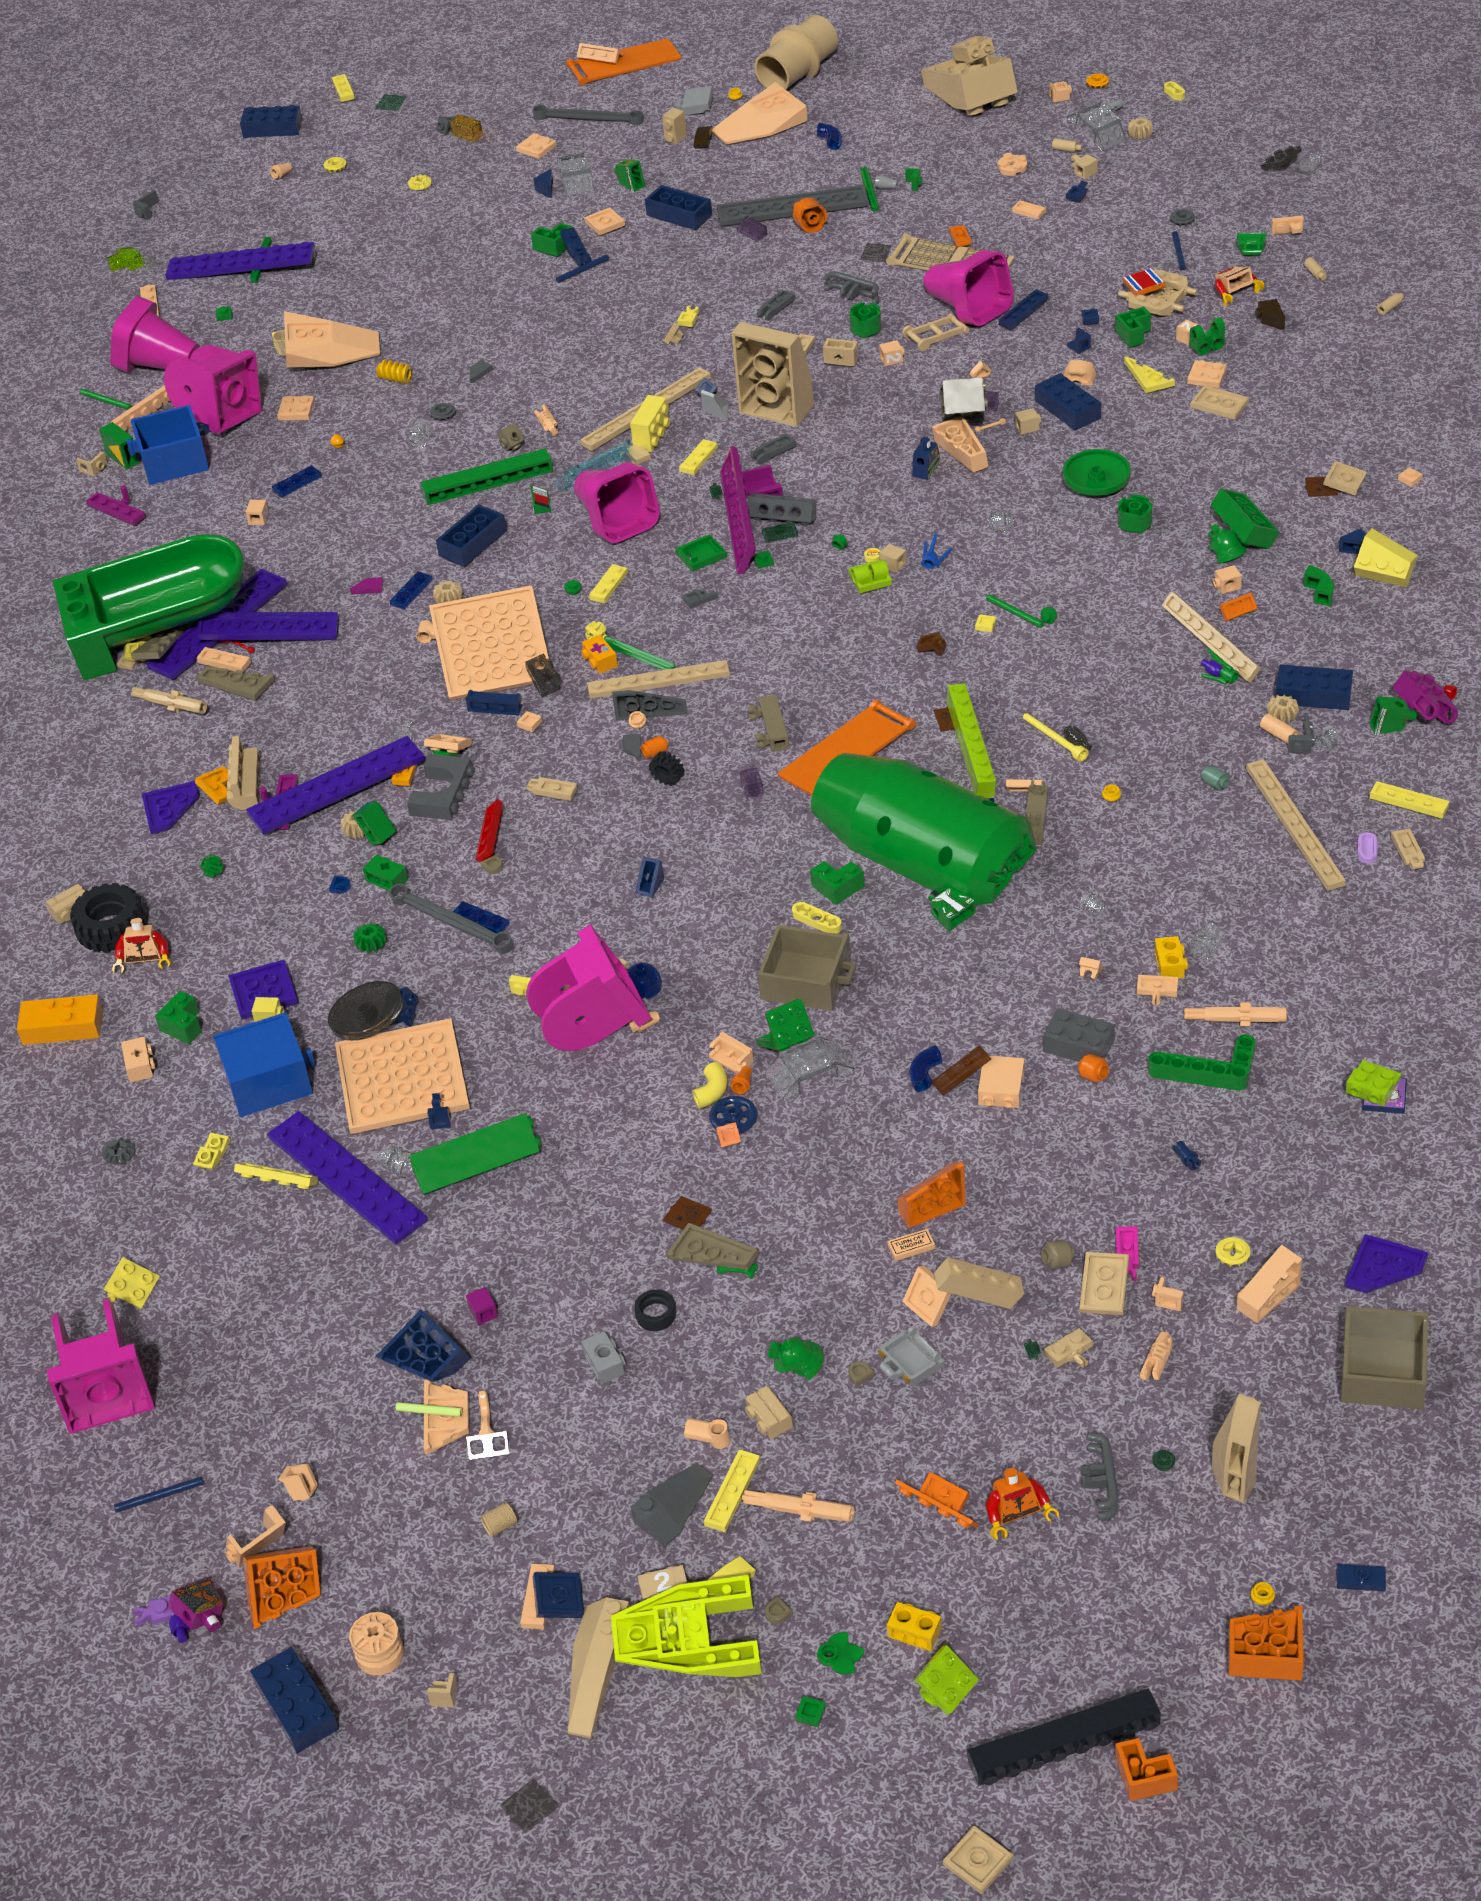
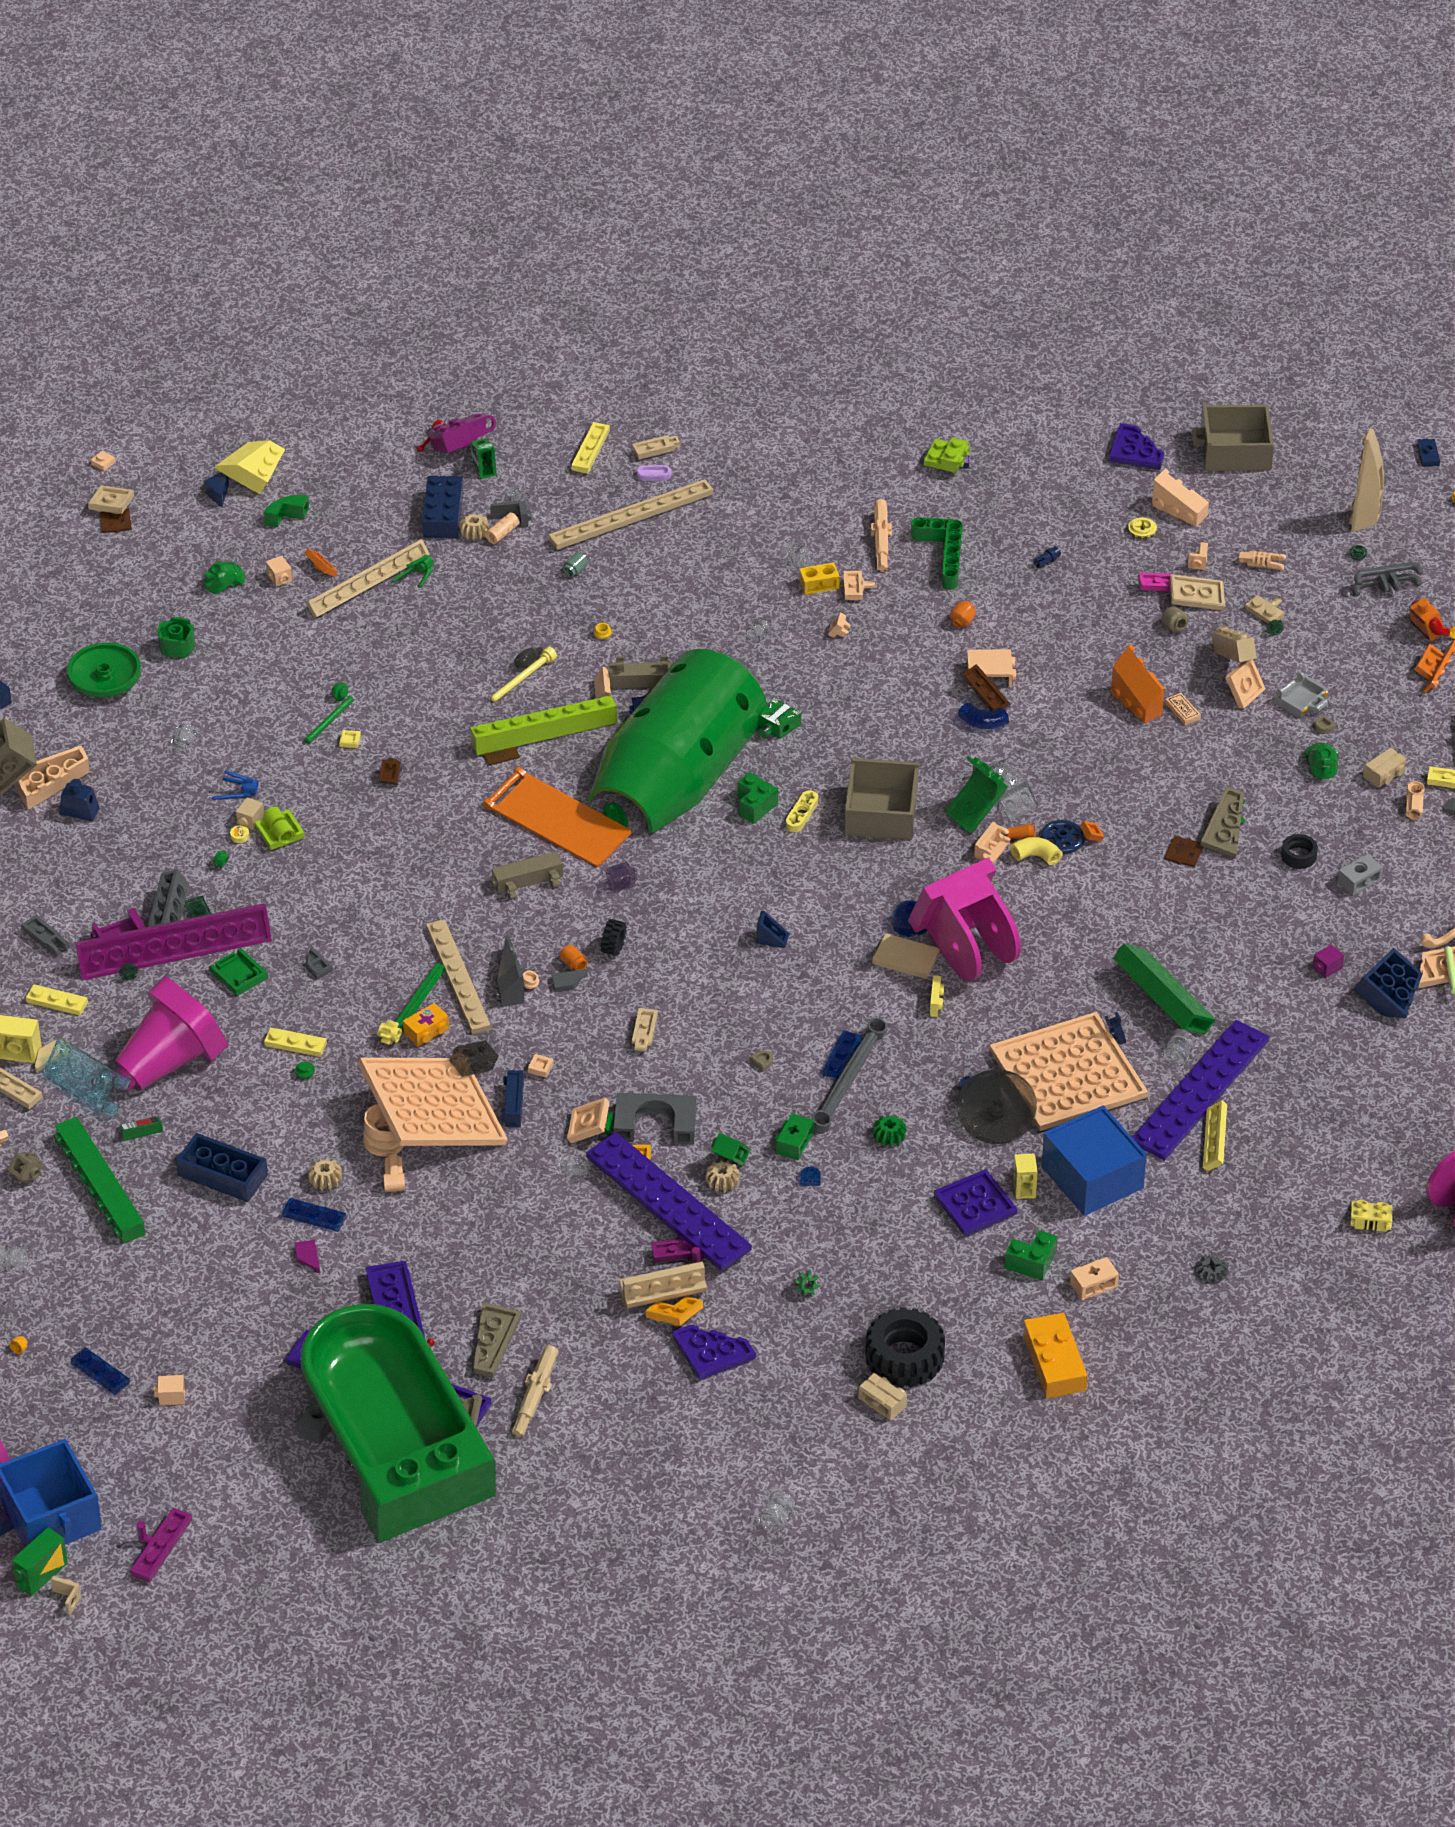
camera: 105 degrees left, 0 degrees up
torso [112,918,173,973] -> none
light yellow slope [193,1133,231,1170] -> none
light nougat plate [196,647,251,671] -> none
red plate [475,799,503,862] -> none
dark grey brick [1043,1008,1115,1062] -> none
dark purple cylinder [1201,658,1223,677] -> none
green brick [1211,488,1279,549] -> none

